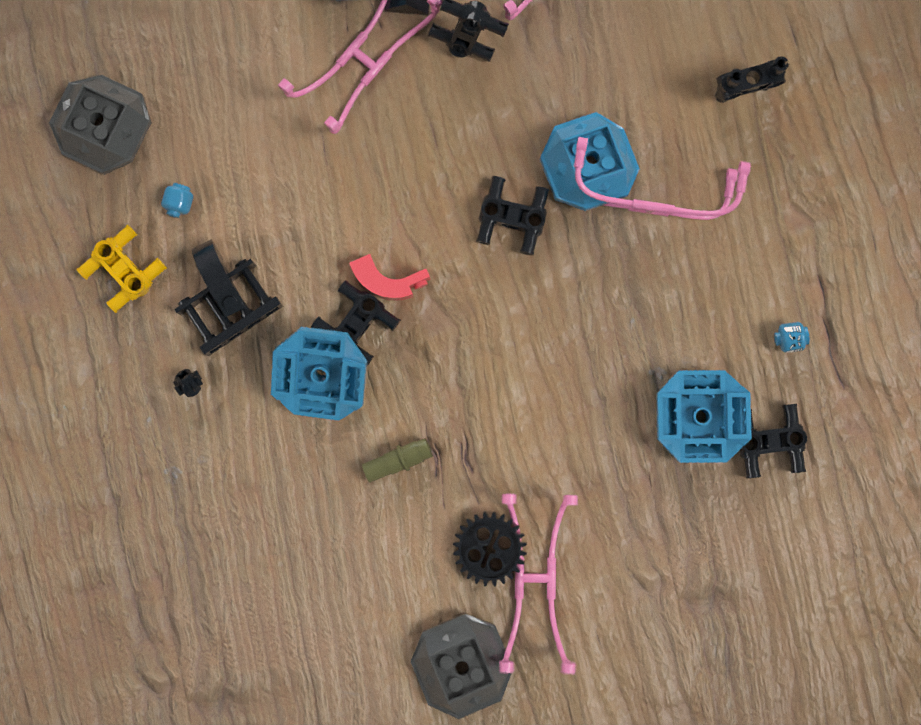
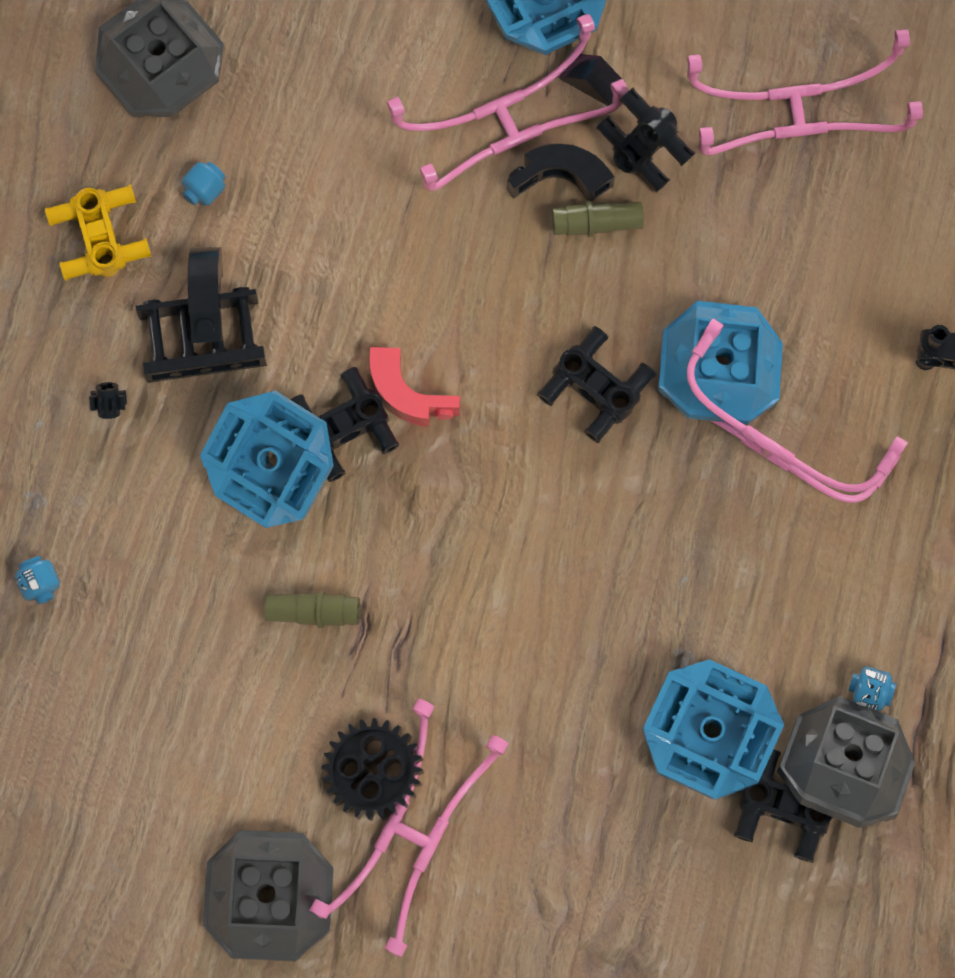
camera: 30 degrees right, 10 degrees down
none -> dark azure head [15,556,60,604]
none -> black arch [507,144,615,202]
none -> olive piece [551,201,644,237]
none -> dark grey piece [777,696,915,828]

